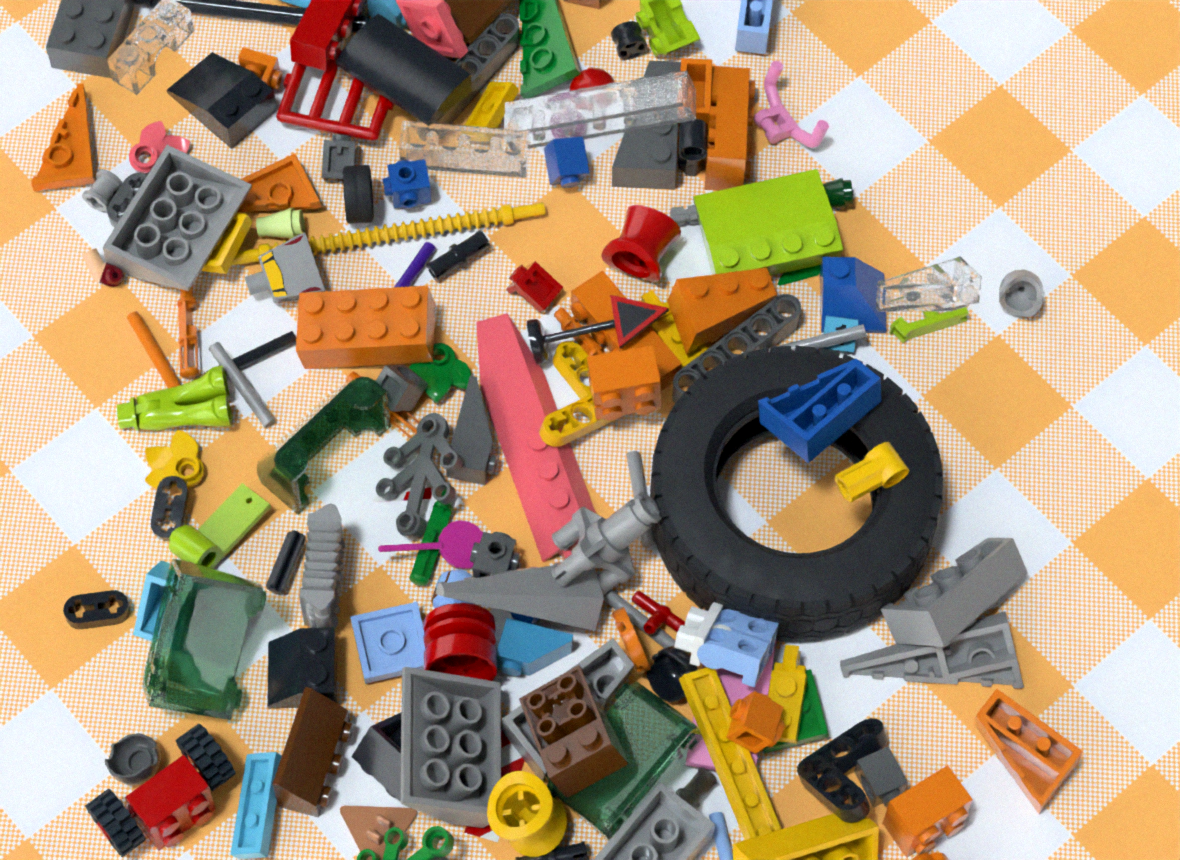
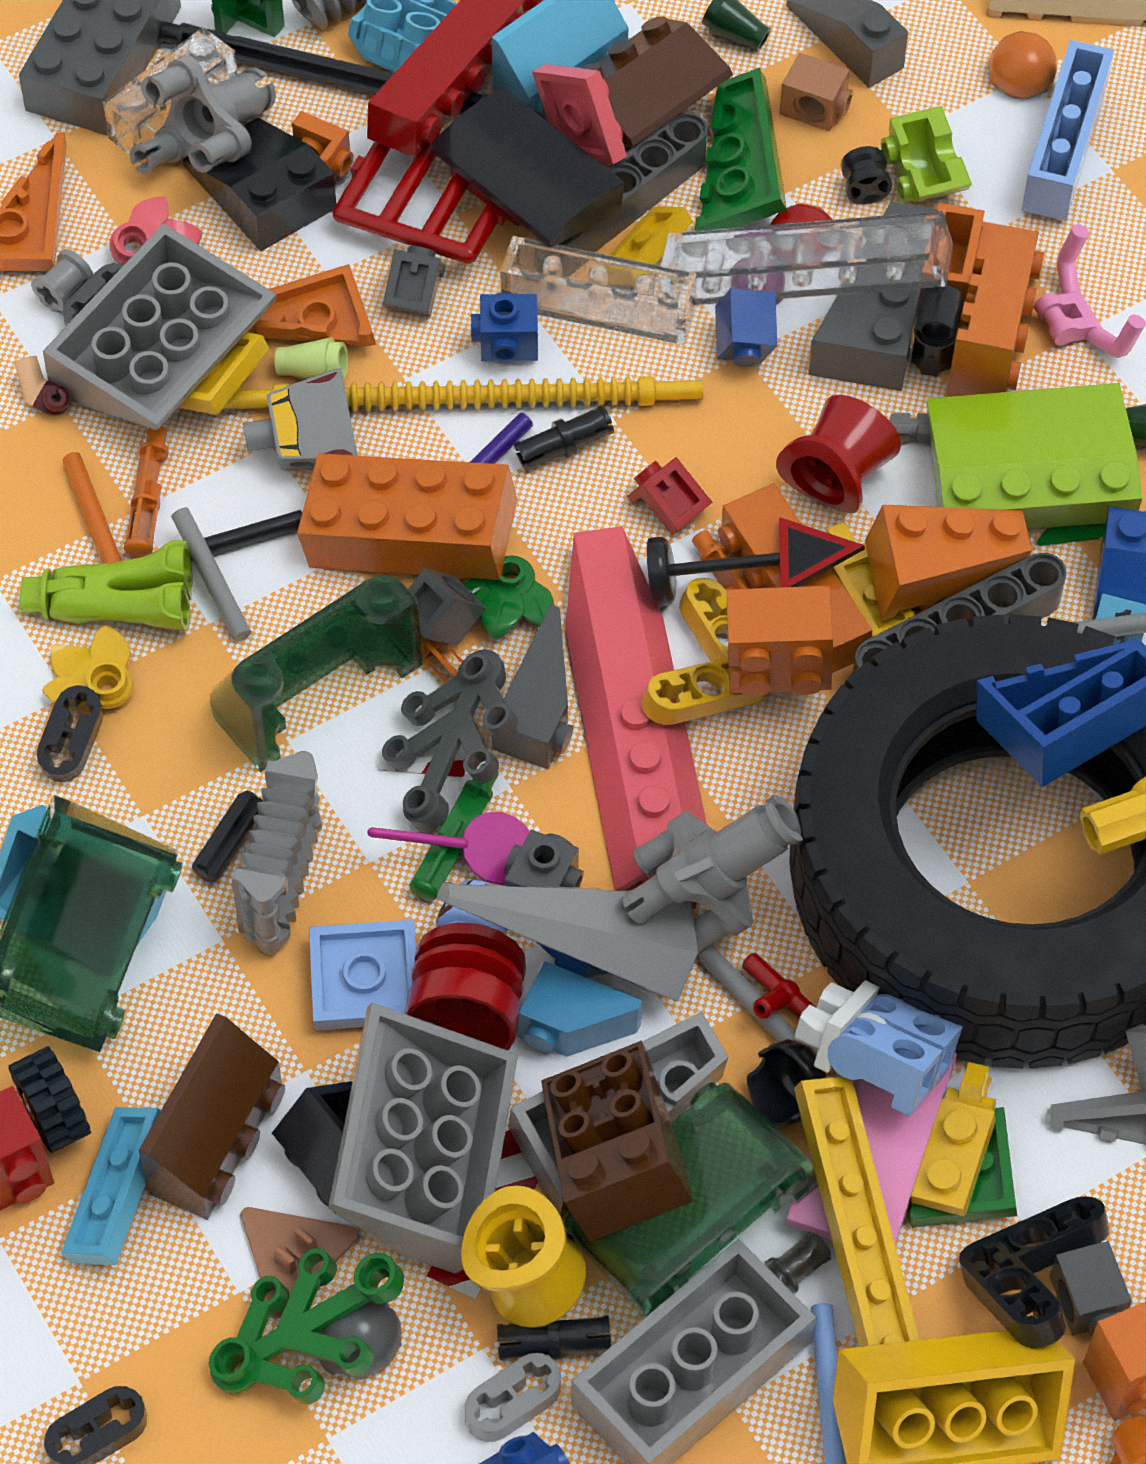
camera: 10 degrees right, 5 degrees down
lime door [169,483,271,574] -> none
black slope [267,627,337,709] -> none
black tyre [343,165,374,224] -> none
orange tile [612,607,651,674] -> none
light grey bar [626,451,655,547] -> none
orange brick [726,691,785,754] -> none
none -> light grey wheel [130,55,276,174]

